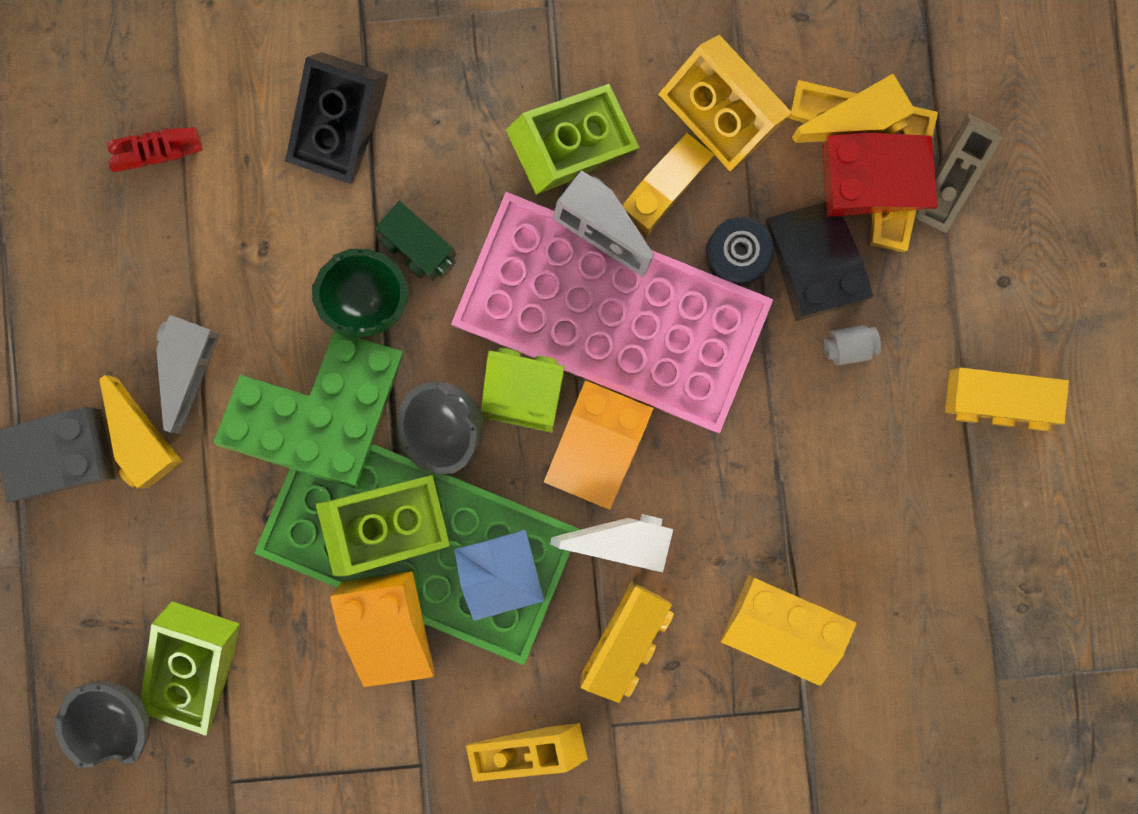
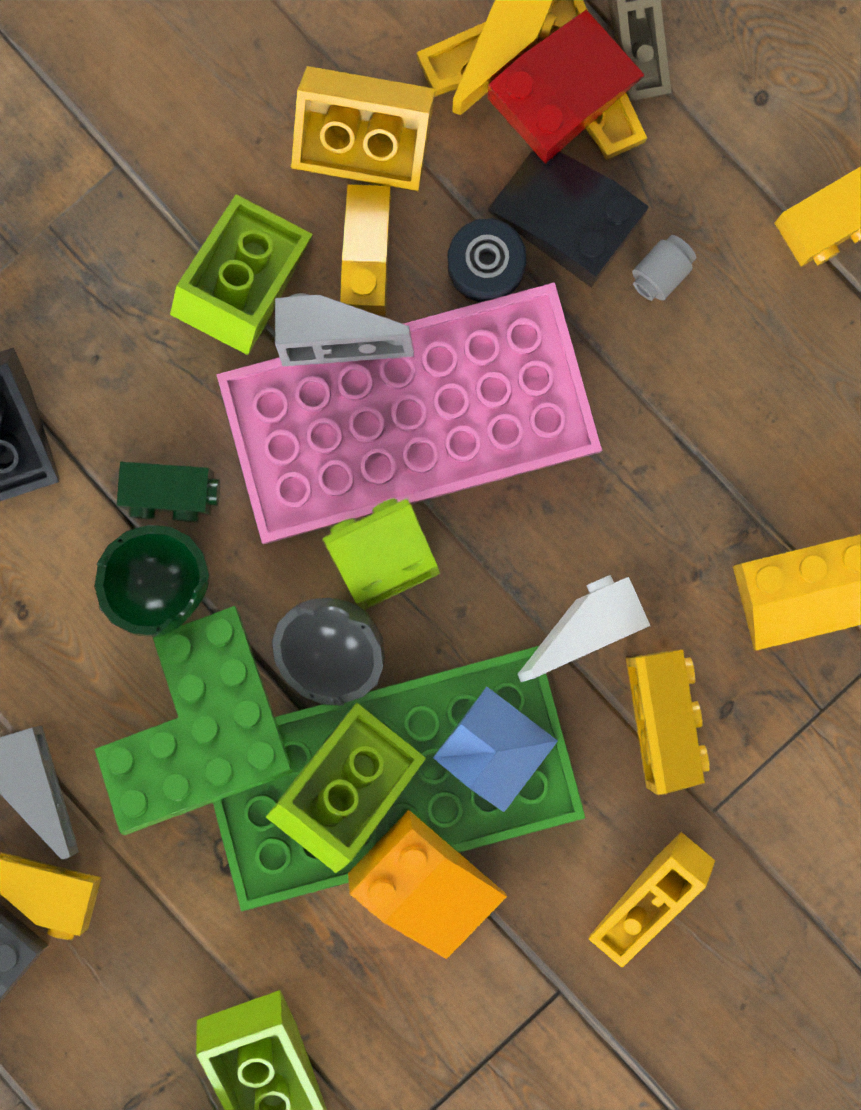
camera: 35 degrees left, 0 degrees up
light orange slope [544,380,654,510] -> none

